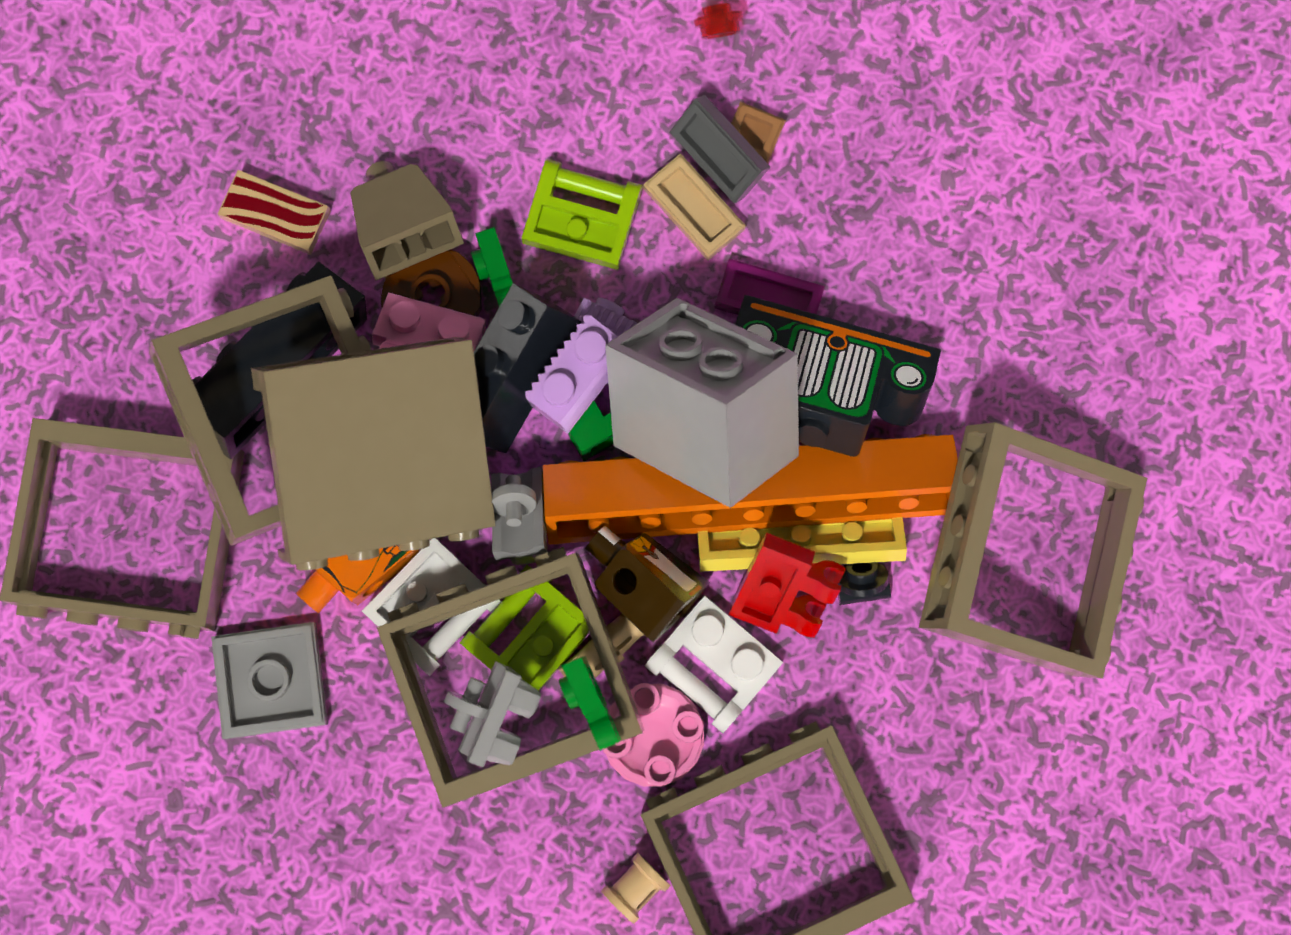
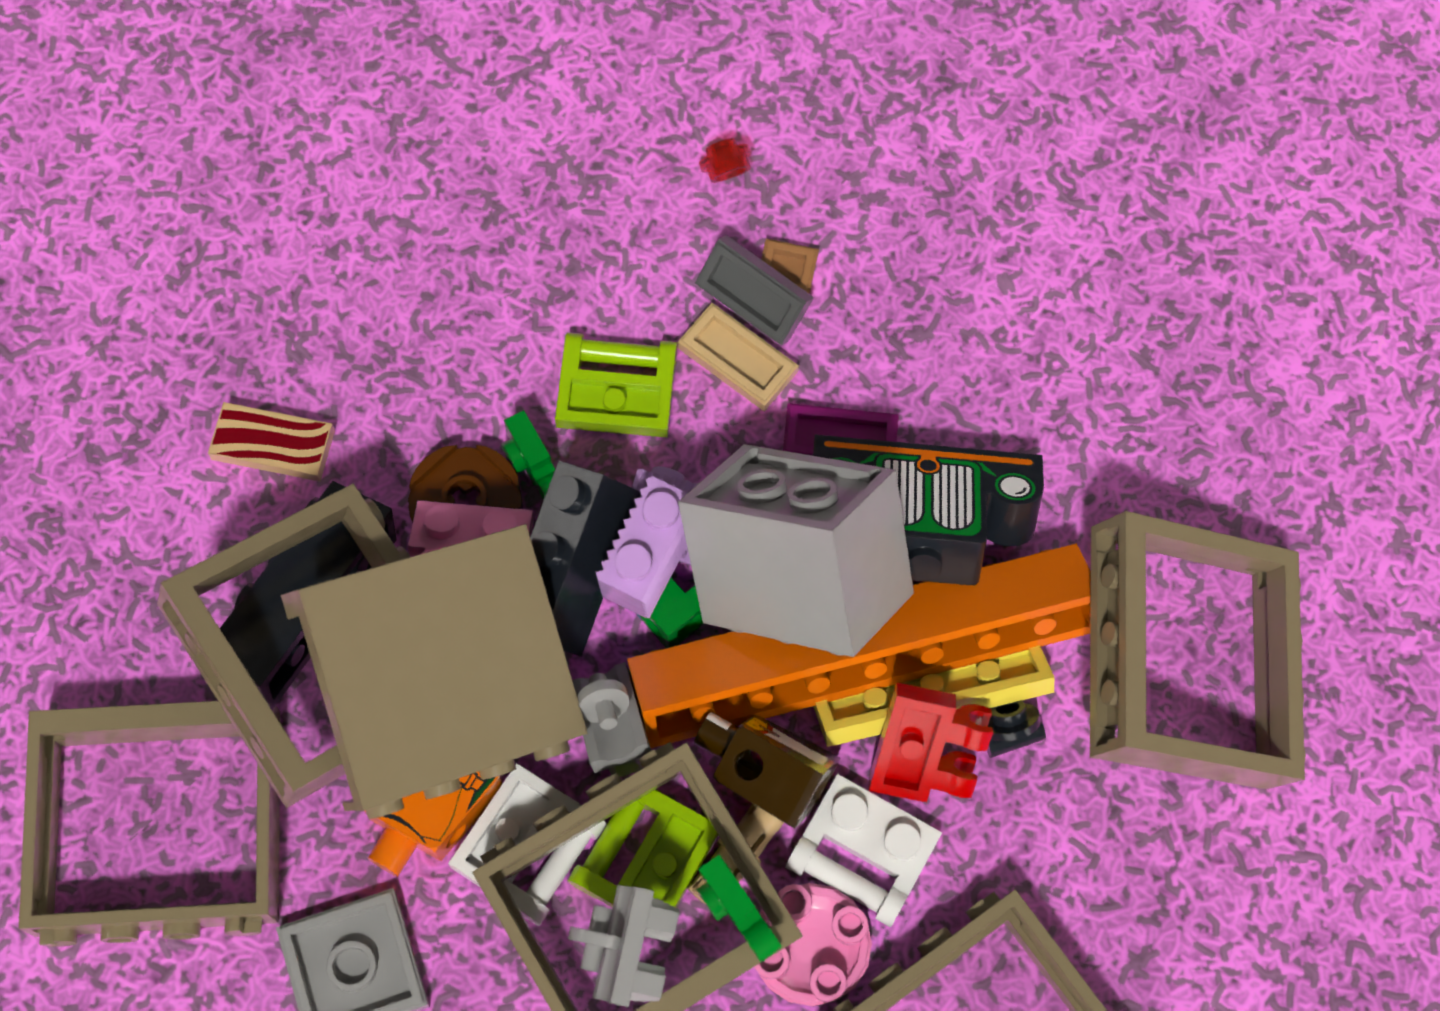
camera: 15 degrees left, 10 degrees down
dark tan torso [350,161,464,281] -> none

